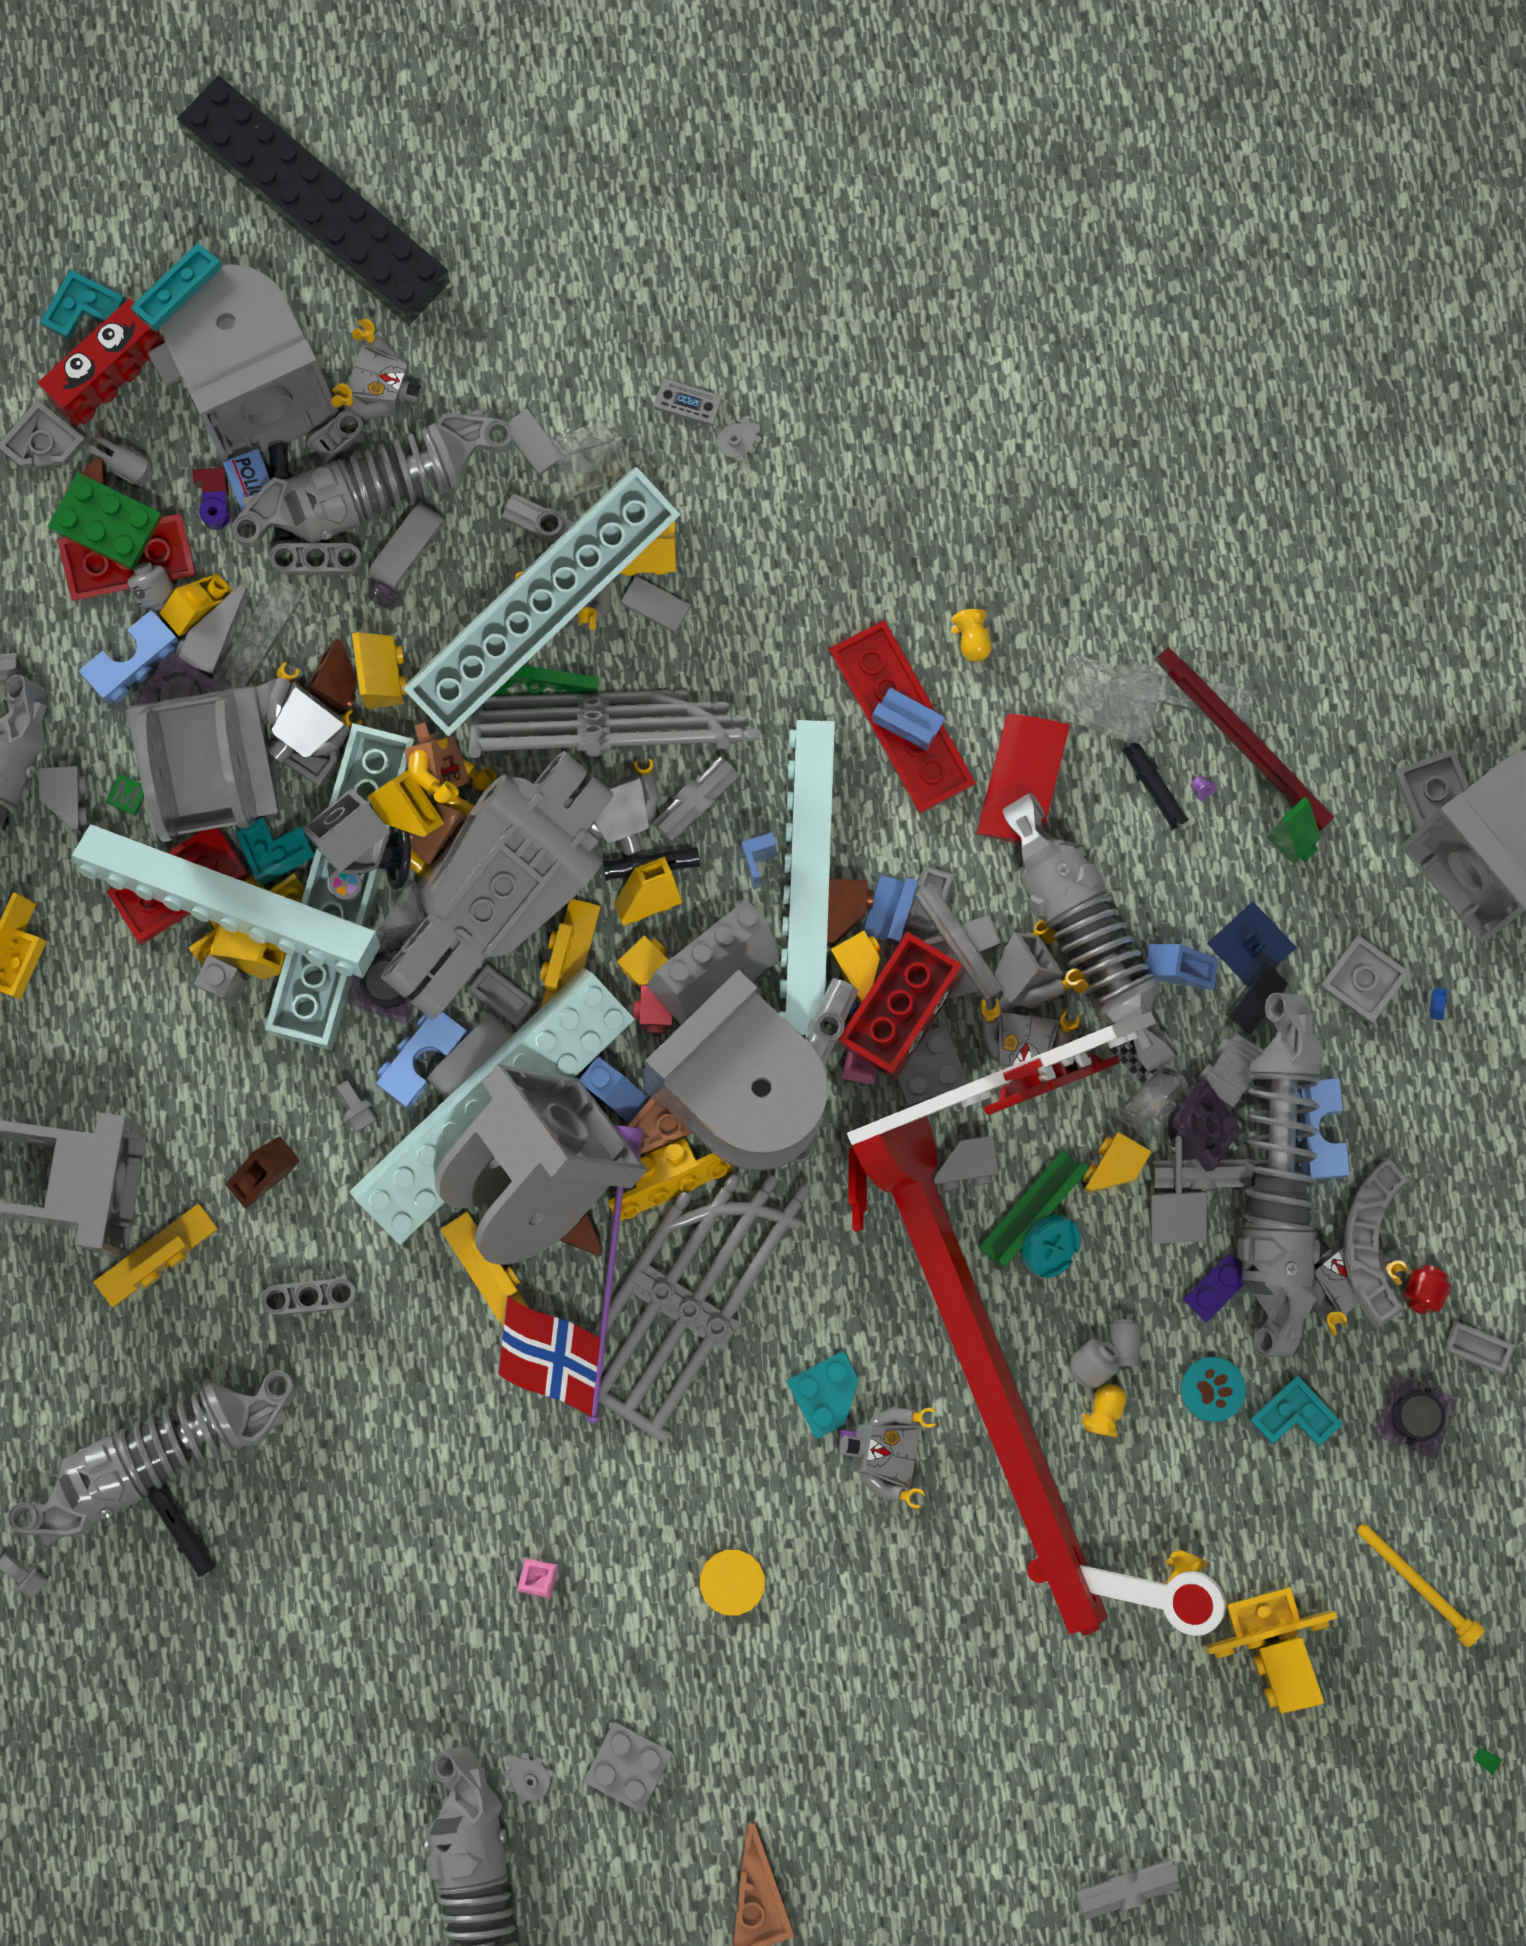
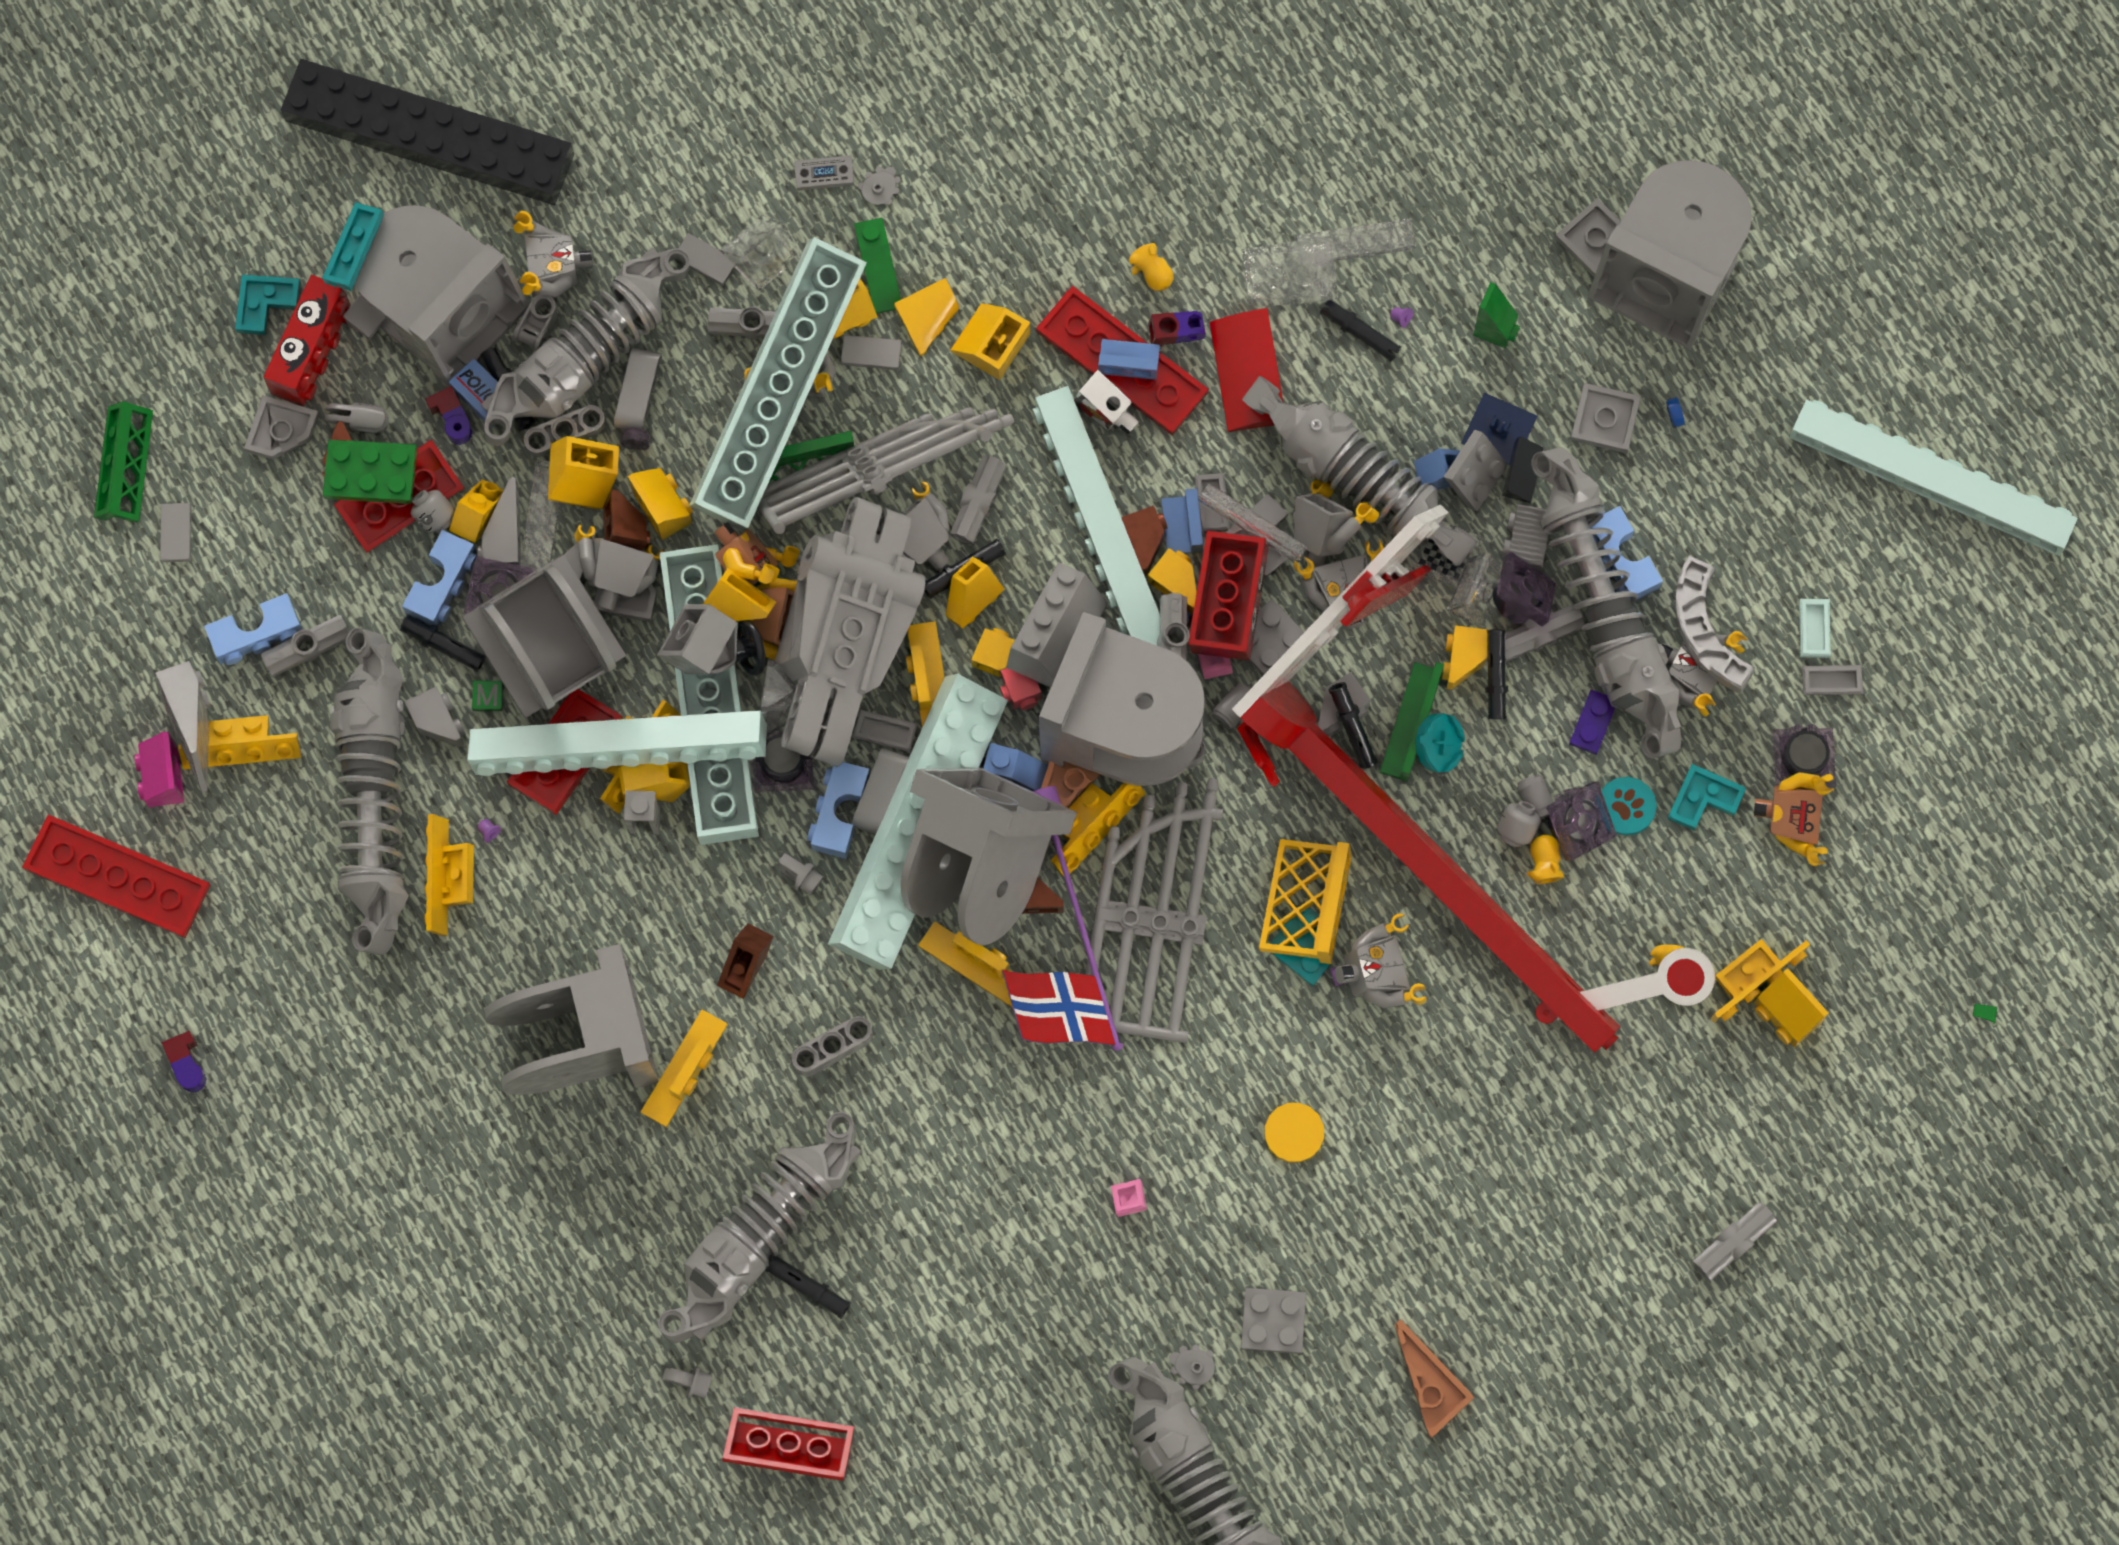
camera: 20 degrees left, 5 degrees down
teal plate [236,817,315,886] -> none
light grey tile [329,870,363,901] -> none
medium blue panel [741,832,776,890] -> none
light grey piece [1151,1136,1207,1244] -> none
dark red piece [1154,647,1335,831] -> none
yellow piece [1357,1524,1486,1648] -> none
red head [1403,1265,1452,1316] -> none
none -> black pin [400,614,486,672]
none -> medium lavender piece [478,819,501,843]
none -> yellow slope [548,436,619,509]
none -> red slope [722,1407,854,1481]
none -> green slope [854,217,901,314]
none -> yellow slope [894,278,959,356]
none -> yellow slope [950,303,1031,381]
none -> white torso [1074,370,1139,435]
none -> leg [1148,311,1206,347]
none -> light grey piece [1212,683,1250,730]
none -> yellow fence [1259,839,1352,964]
none -> black pin [1328,682,1378,769]
none -> light grey plate [1444,430,1508,511]
none -> black pin [1485,629,1509,719]
none -> clear purple piece [1546,781,1617,861]
none -> torso [1754,772,1834,866]
none -> light aqua tile [1799,599,1831,658]

